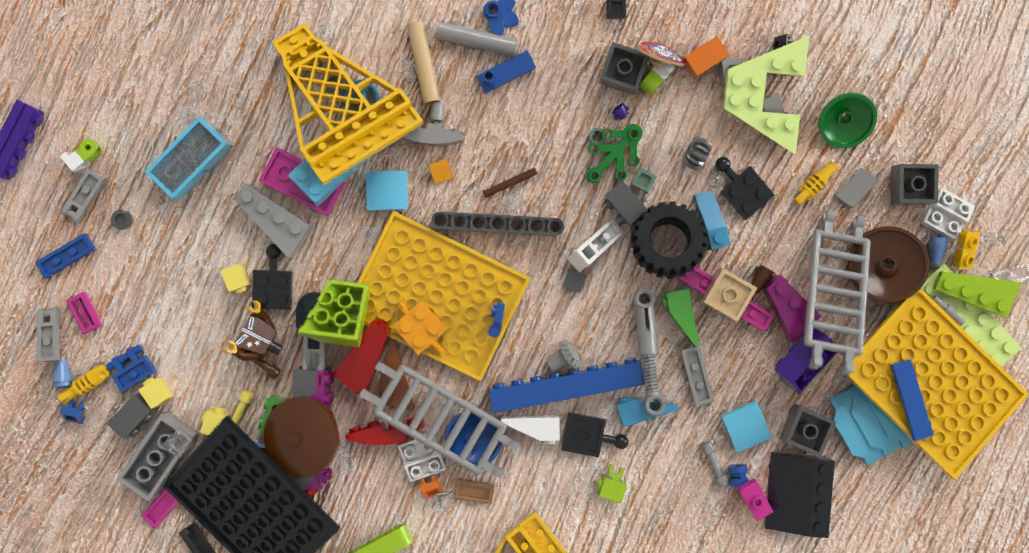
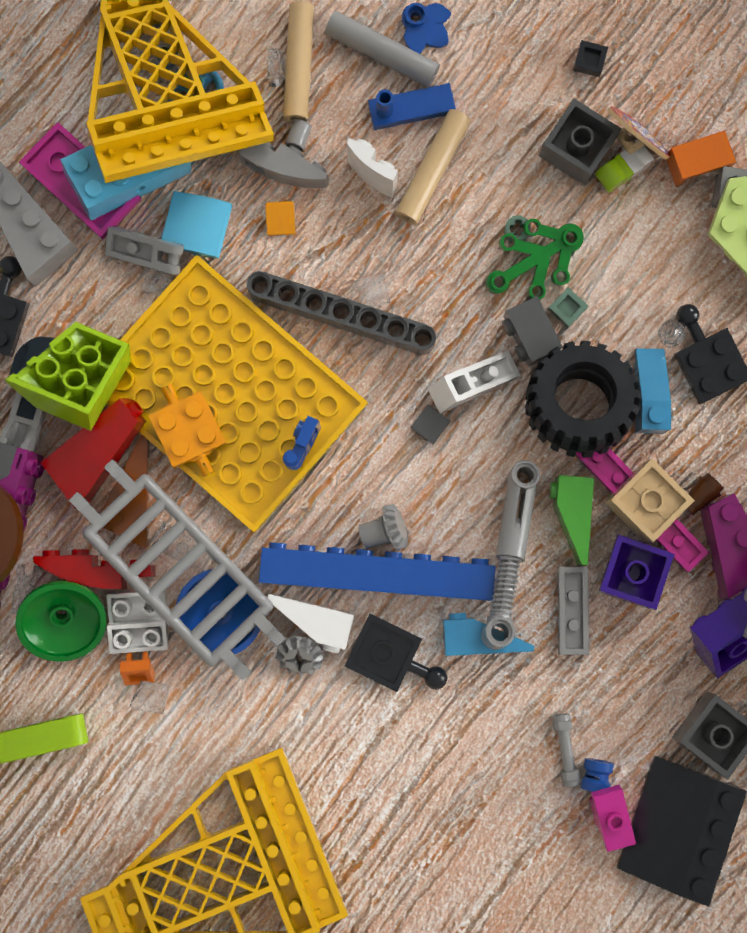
camera: 15 degrees right, 5 degrees down
medium nougat tile [454,478,495,504] -> none
reddish brown bar [483,167,537,198] -> none
lime brick [596,464,627,503] -> none
dark purple plate [611,103,629,121] -> none
flat silver gear [682,136,712,170] -> none
medium azure slope [721,400,772,453] -> none
none -> green dish [15,581,106,662]
none -> light grey plate [105,226,184,275]
none -> light grey gear [276,636,323,677]
none -> white slope [347,138,398,198]
none -> tan piece [395,109,471,225]
none -> dark purple brick [599,534,675,610]

